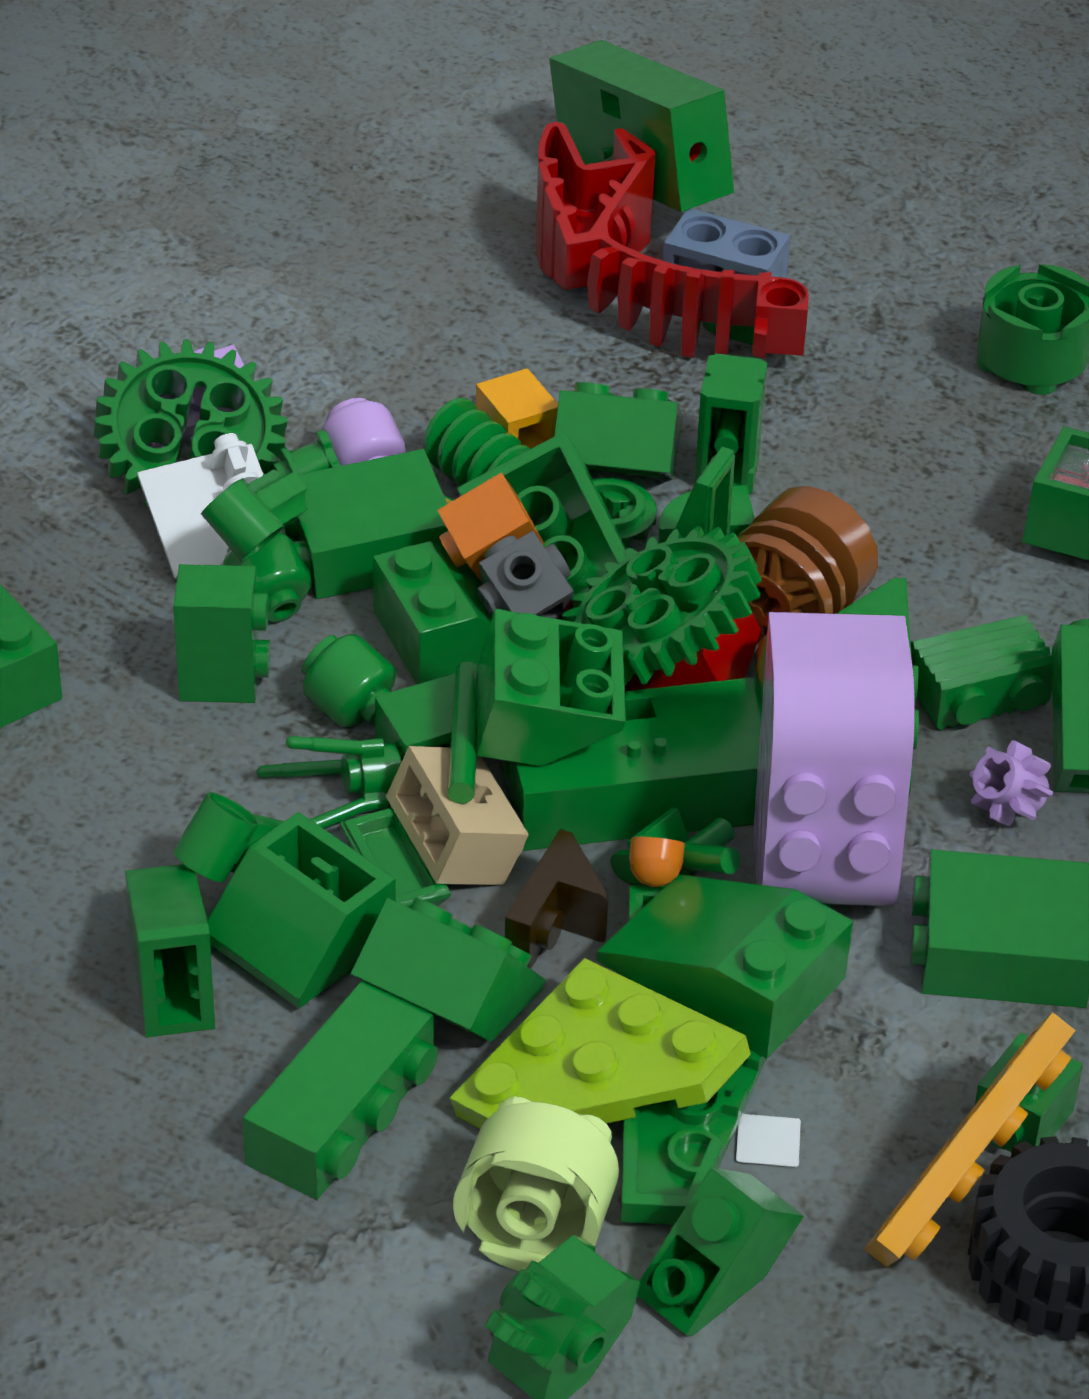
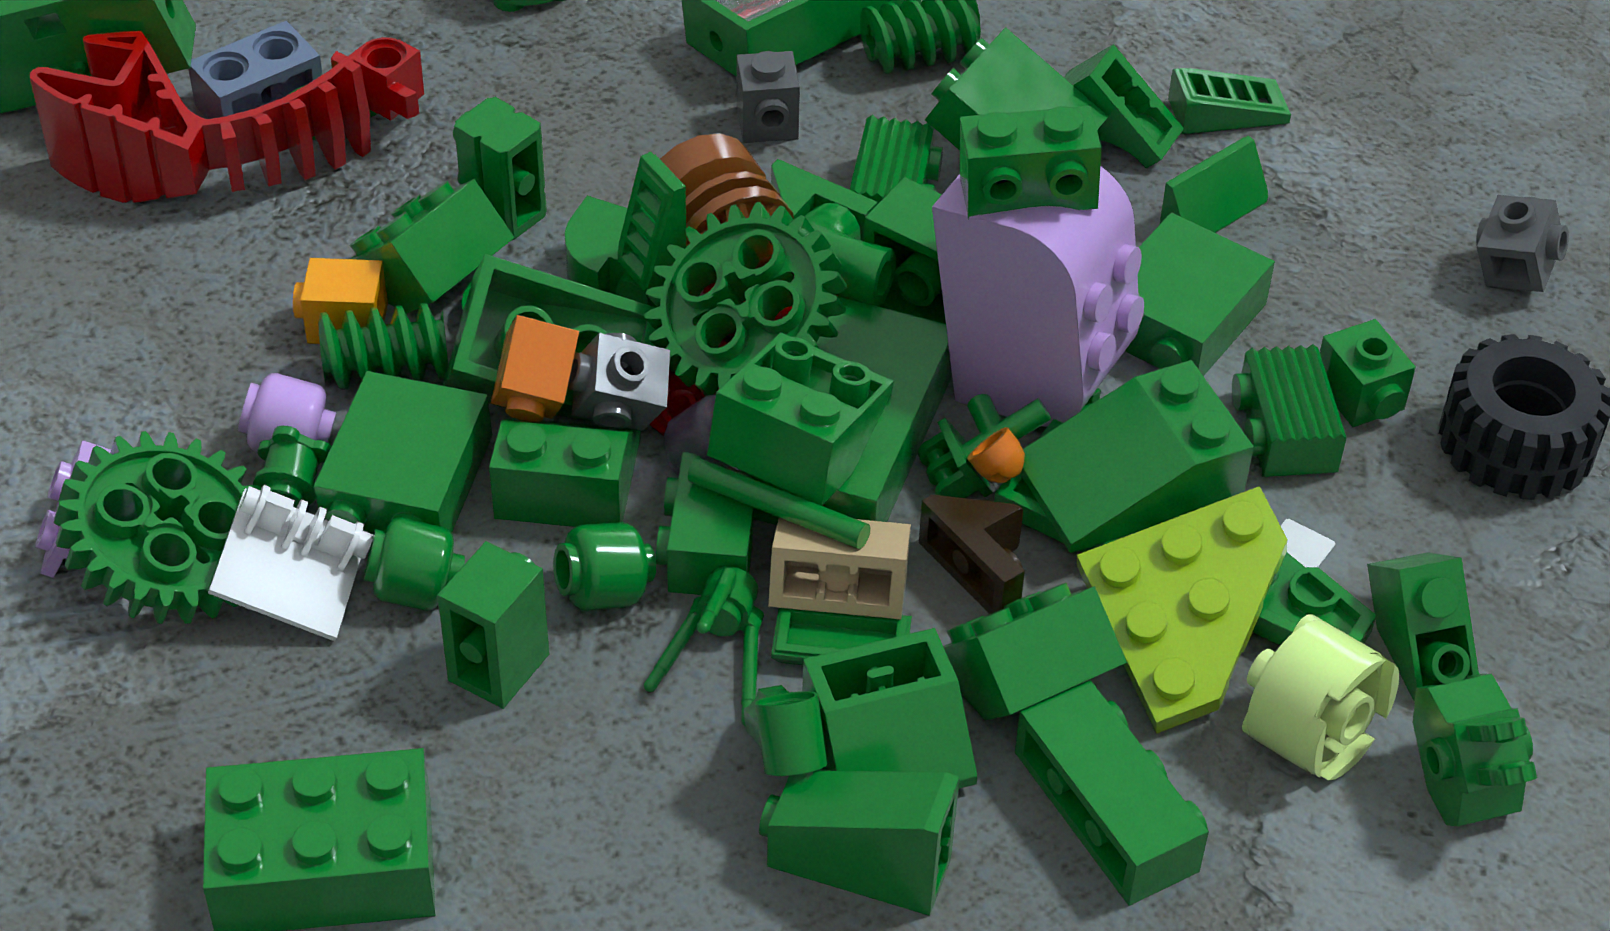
camera: 60 degrees left, 5 degrees up
green piece [201,470,308,562] -> none
light orange plate [864,1012,1076,1268] -> none
none -> dark grey brick [737,51,800,143]
none -> green brick [960,106,1101,220]
none -> green brick [1232,344,1347,477]

